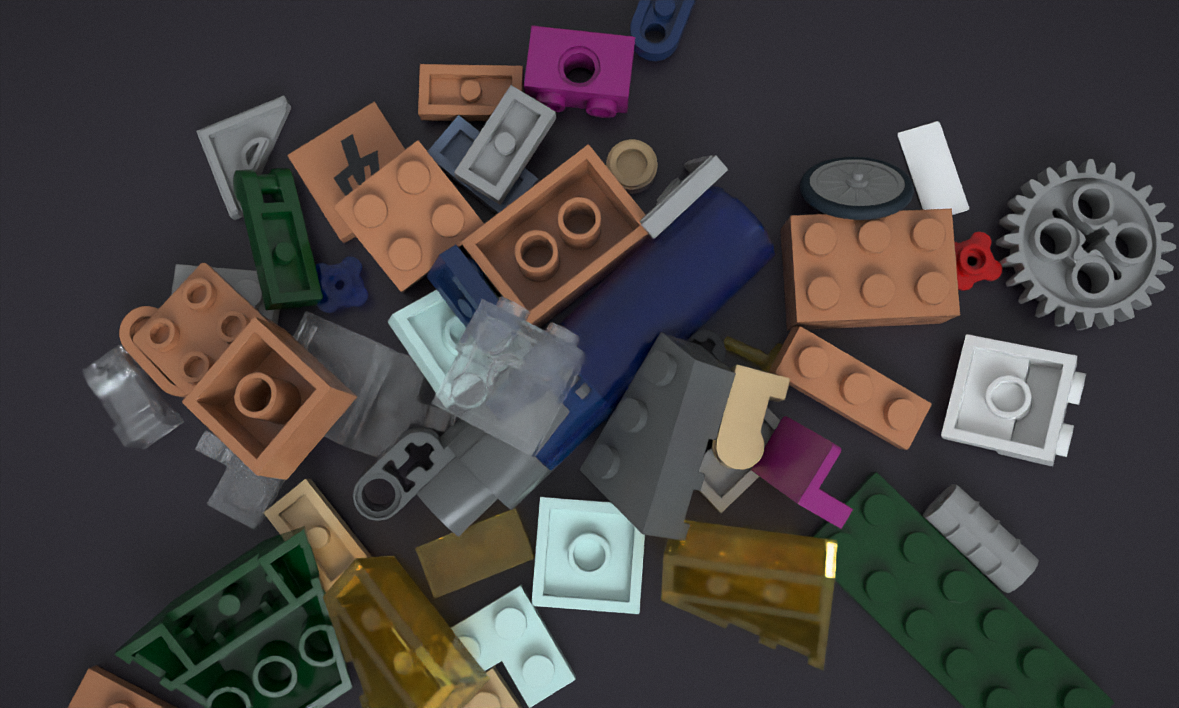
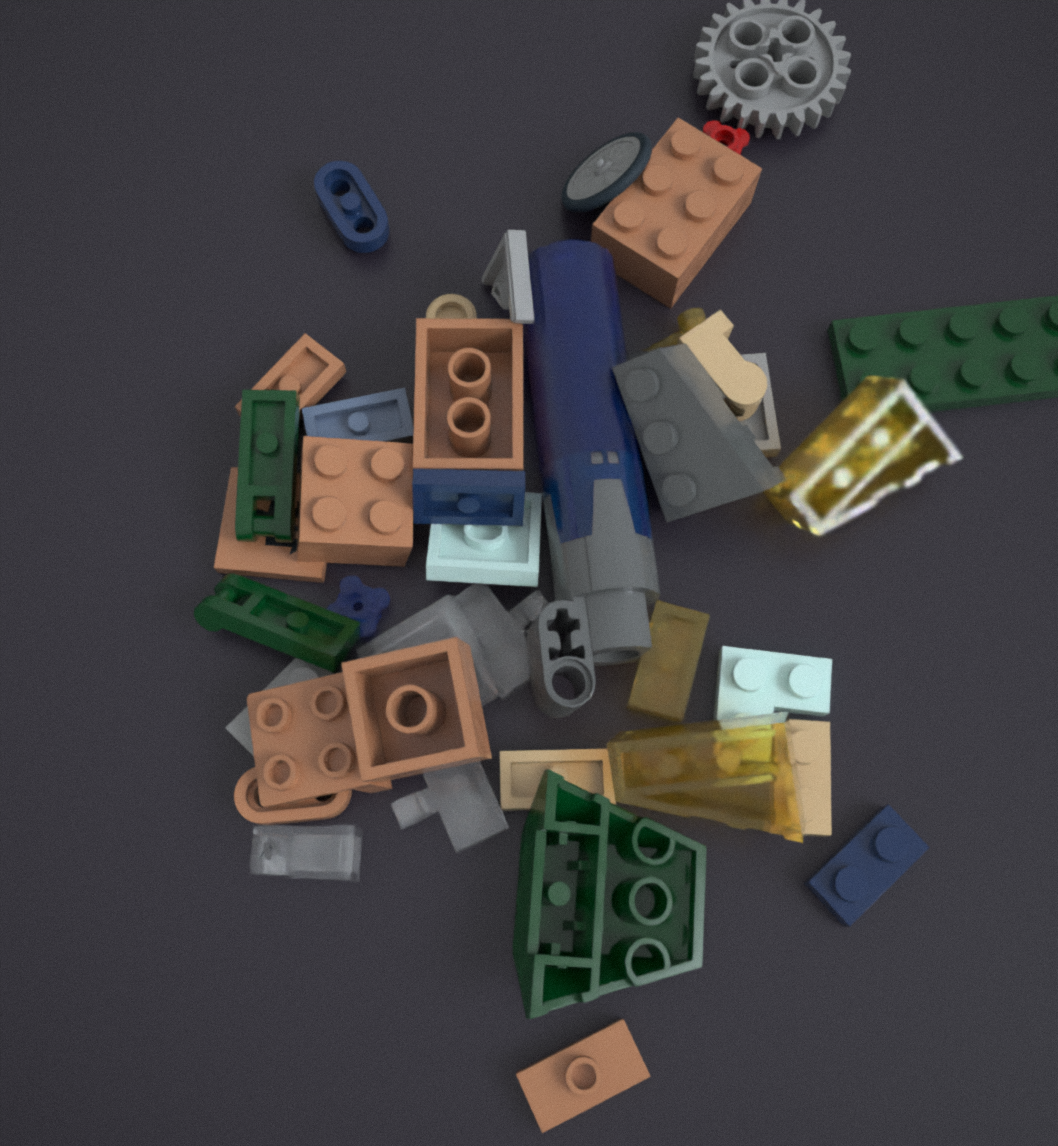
camera: 60 degrees left, 10 degrees down
light grey tile [196,96,292,220] -> none
clear plate [431,297,587,458] -> none
light grey plate [454,85,556,205] -> none
magenta brick [524,25,635,118] -> none
light aqua plate [531,497,645,614] -> none
magenta panel [751,416,853,529] -> none
nougat plate [768,326,932,450] -> none
white sticker [898,121,969,215] -> none
light grey axle [923,484,1039,593] -> none
white plate [941,334,1086,467] -> none
none -> dark green plate [235,389,300,543]

